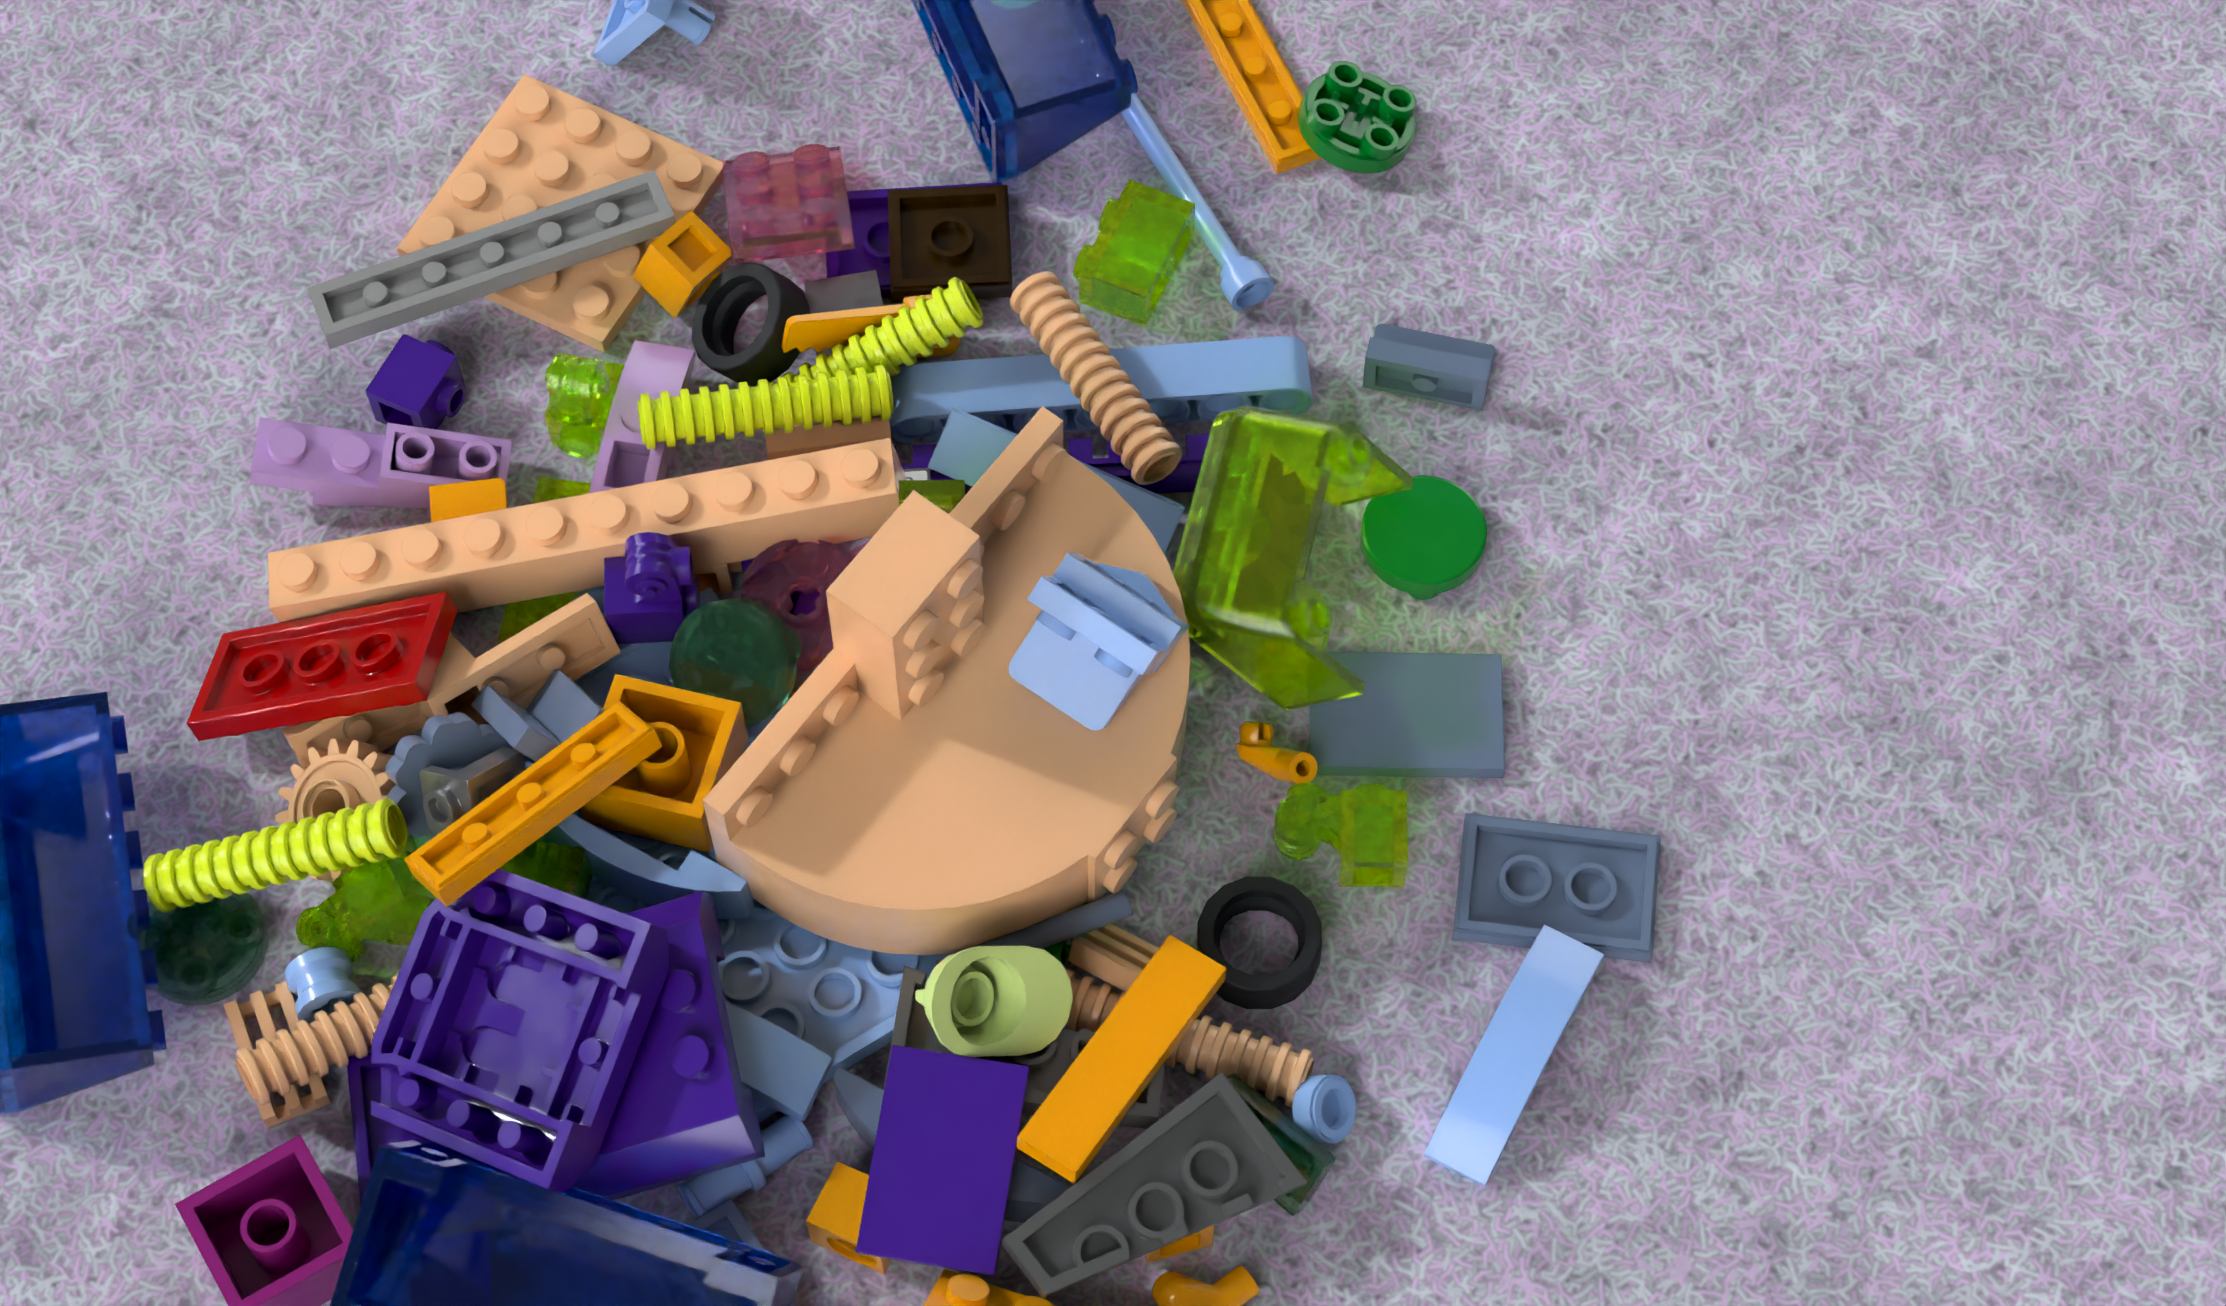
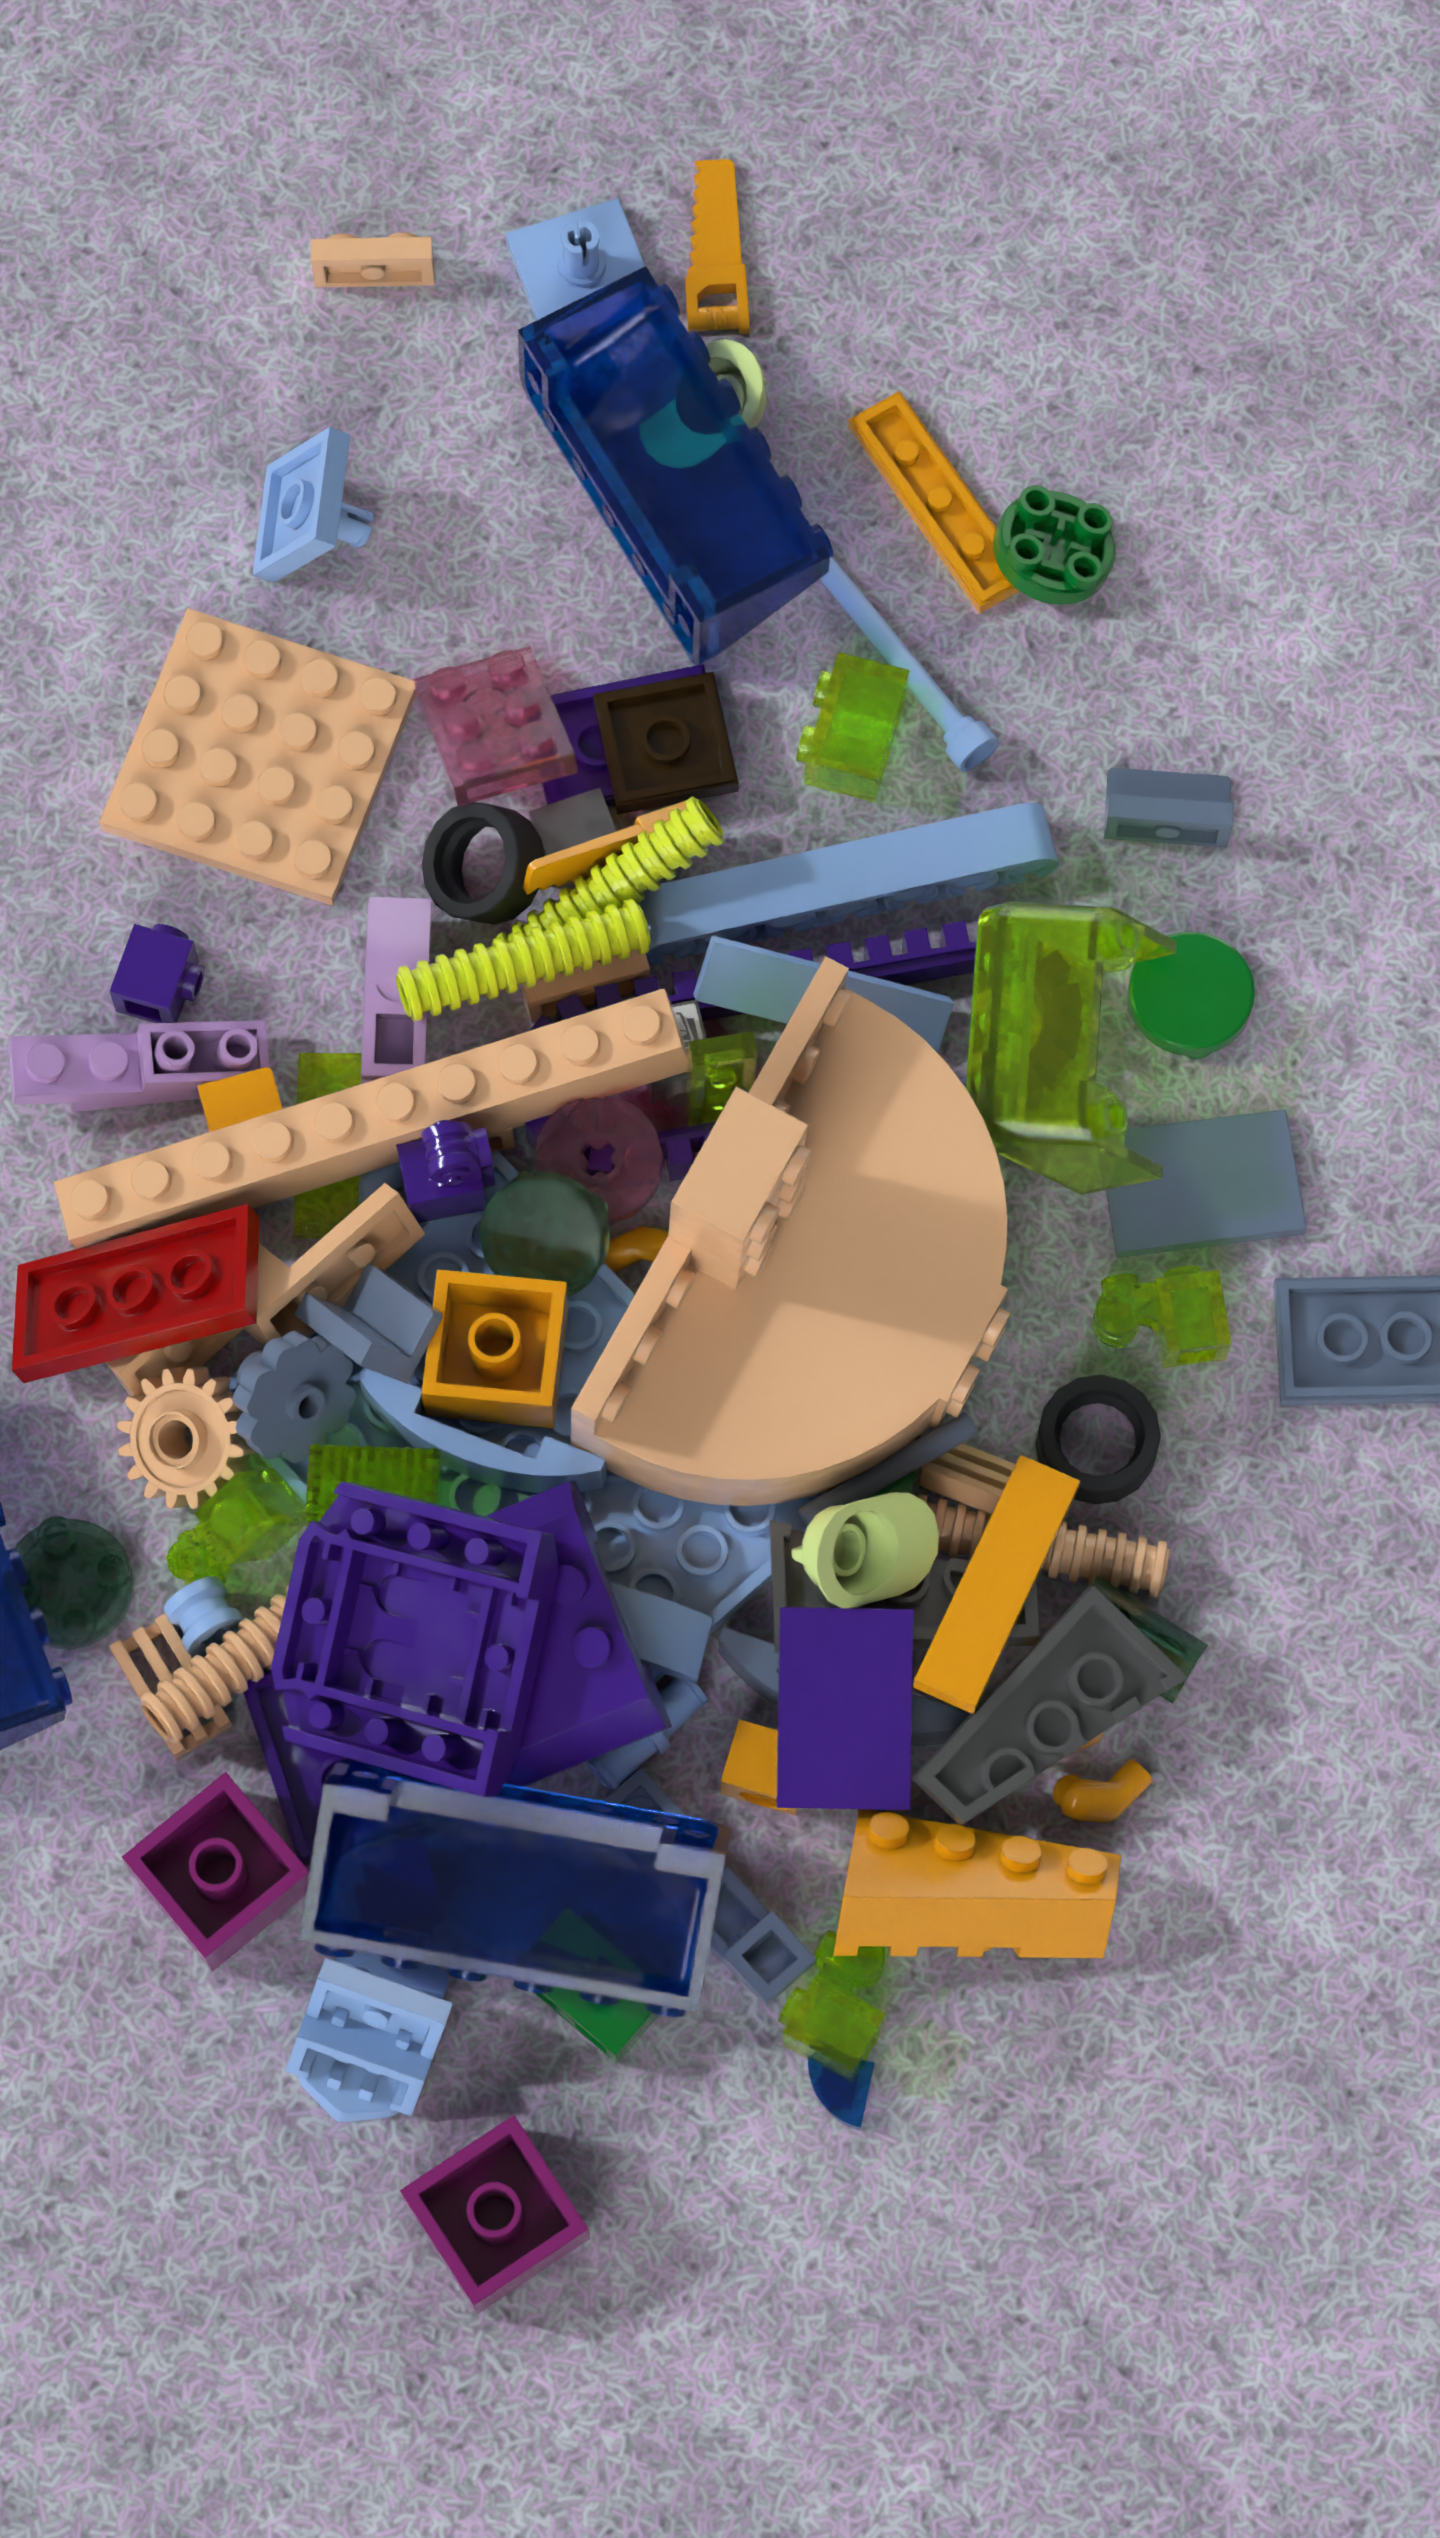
camera: 10 degrees left, 10 degrees up
neon yellow piece [143,798,408,913] -> none
light grey plate [307,170,676,349] -> none
light orange tile [404,701,663,907] -> none
flat silver bracket [419,747,525,833] -> none
clear neon green brick [544,352,625,458] -> none
light orange brick [632,210,734,319] -> none
light blue piece [1008,552,1190,730] -> none
light nougat piece [1010,271,1182,485] -> none
light orange arm [1235,721,1318,785] -> none
light blue tile [1292,1075,1356,1143] -> none
light blue slope [1424,924,1605,1187] -> none

